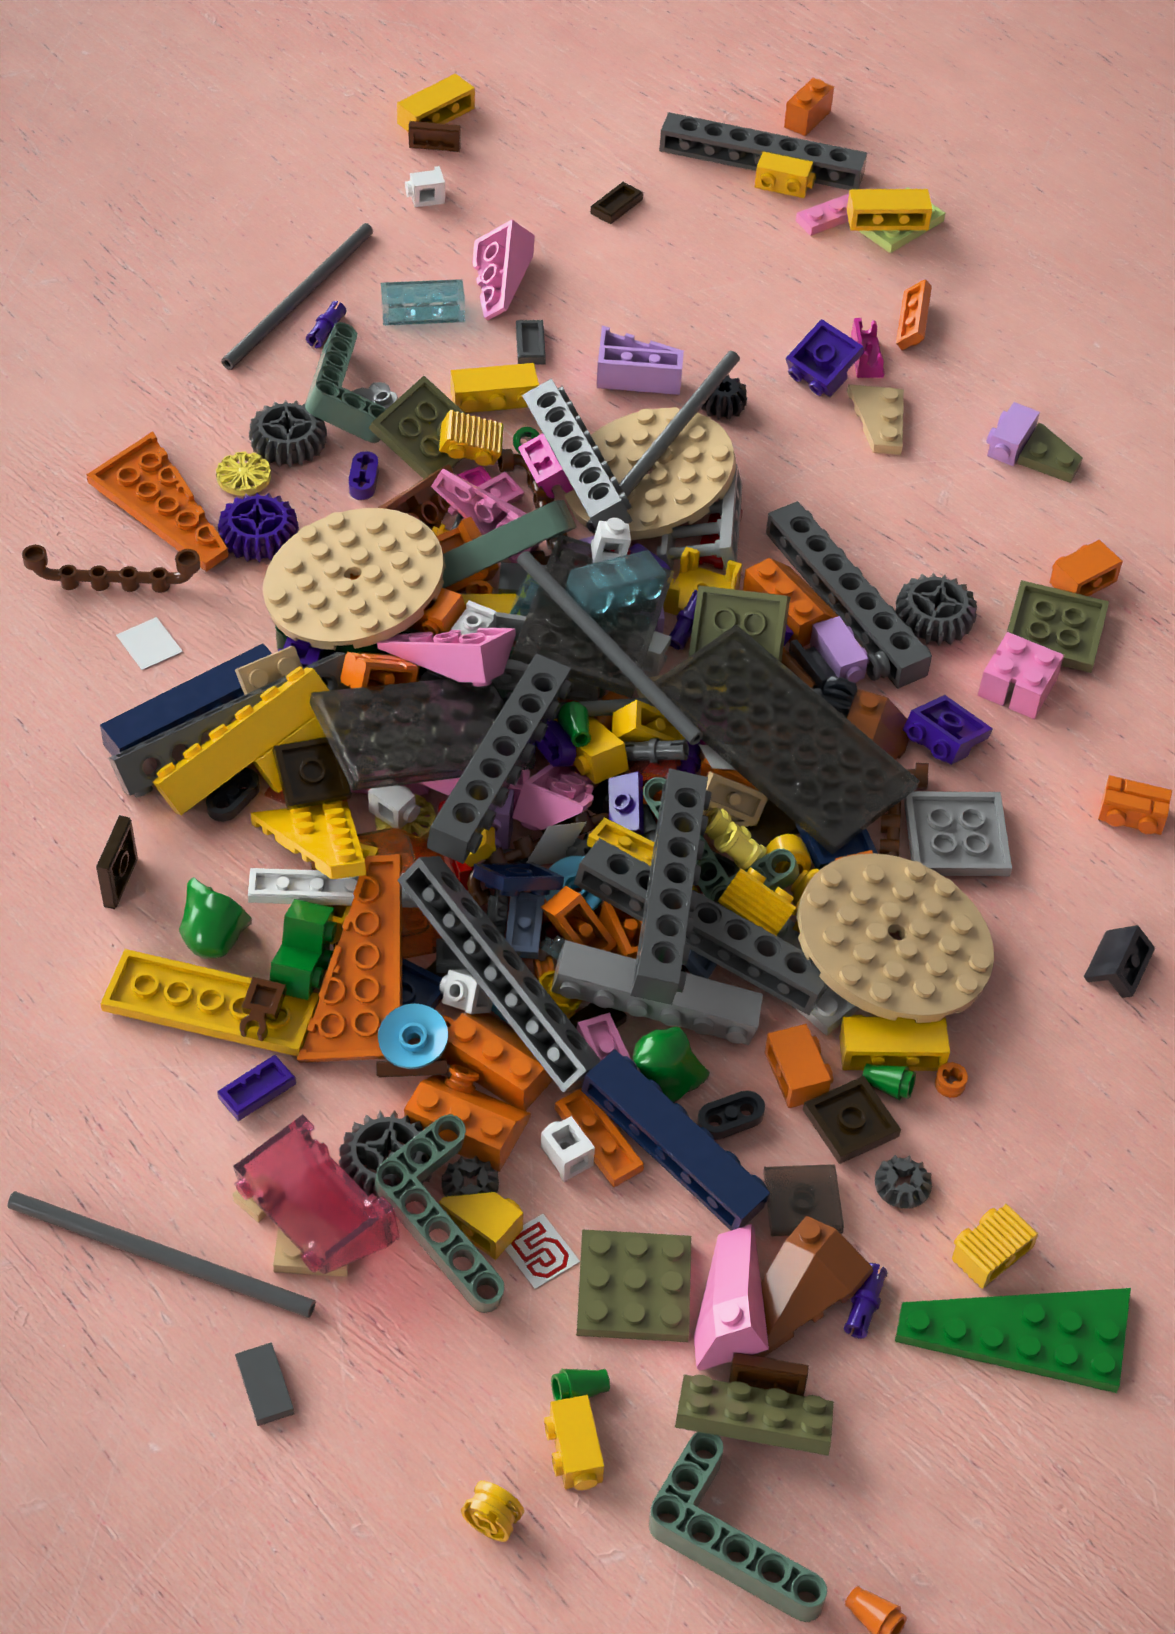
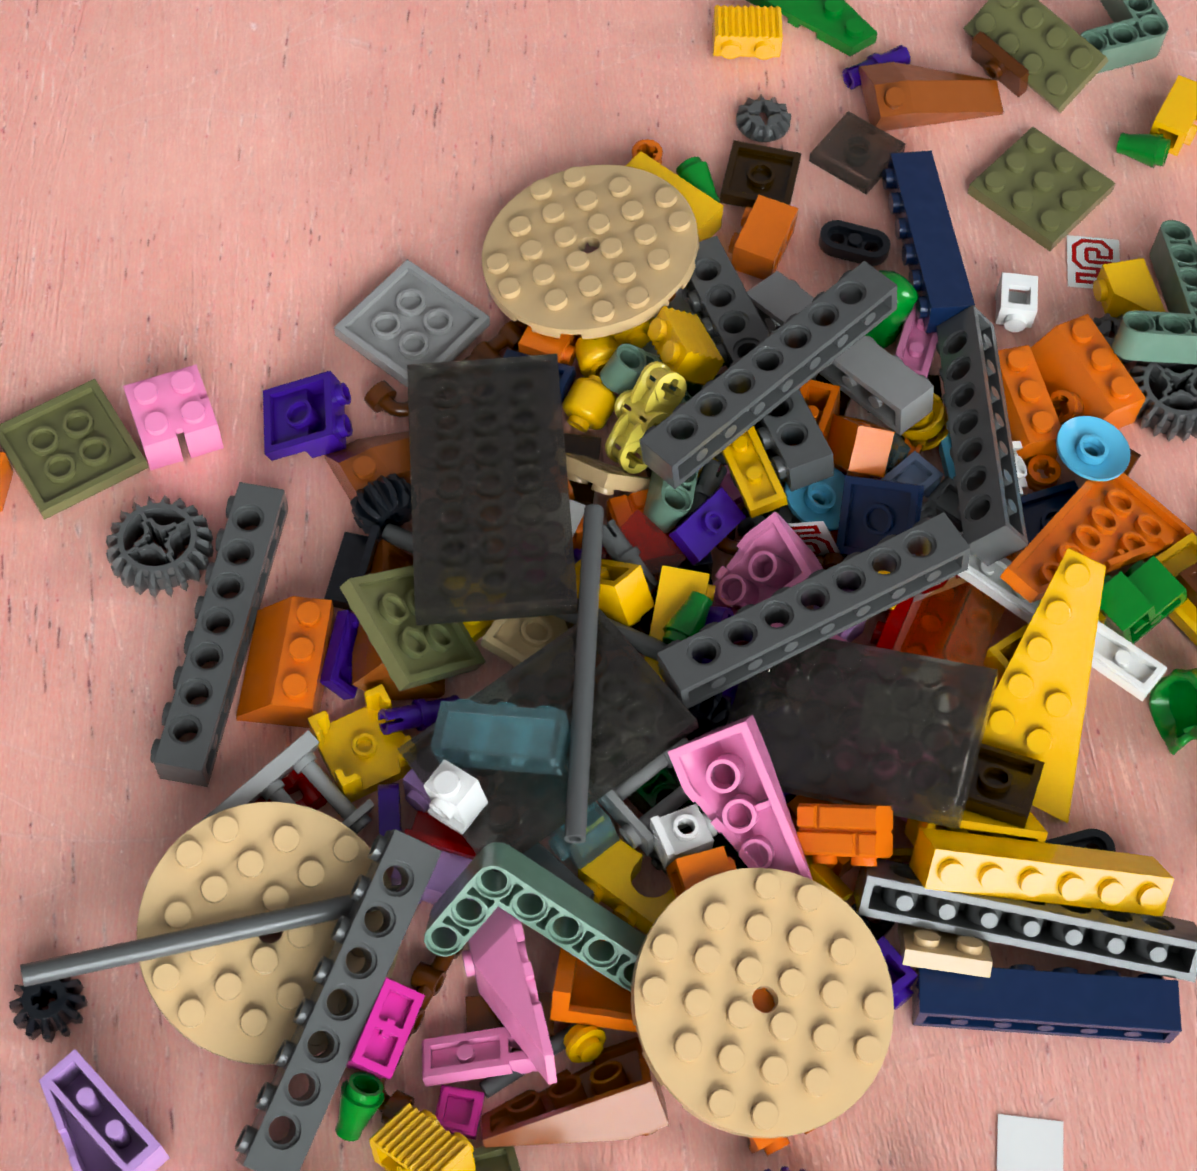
camera: 140 degrees left, 10 degrees up
orange plate [555,1088,644,1188] -> none
bright pink wedge [694,1224,769,1371] -> none
lavender brick [810,616,869,683] -> none
dark grey bush [866,651,890,681] -> none
black panel [1084,925,1155,998] -> none
orange brick [1098,775,1172,835] -> none

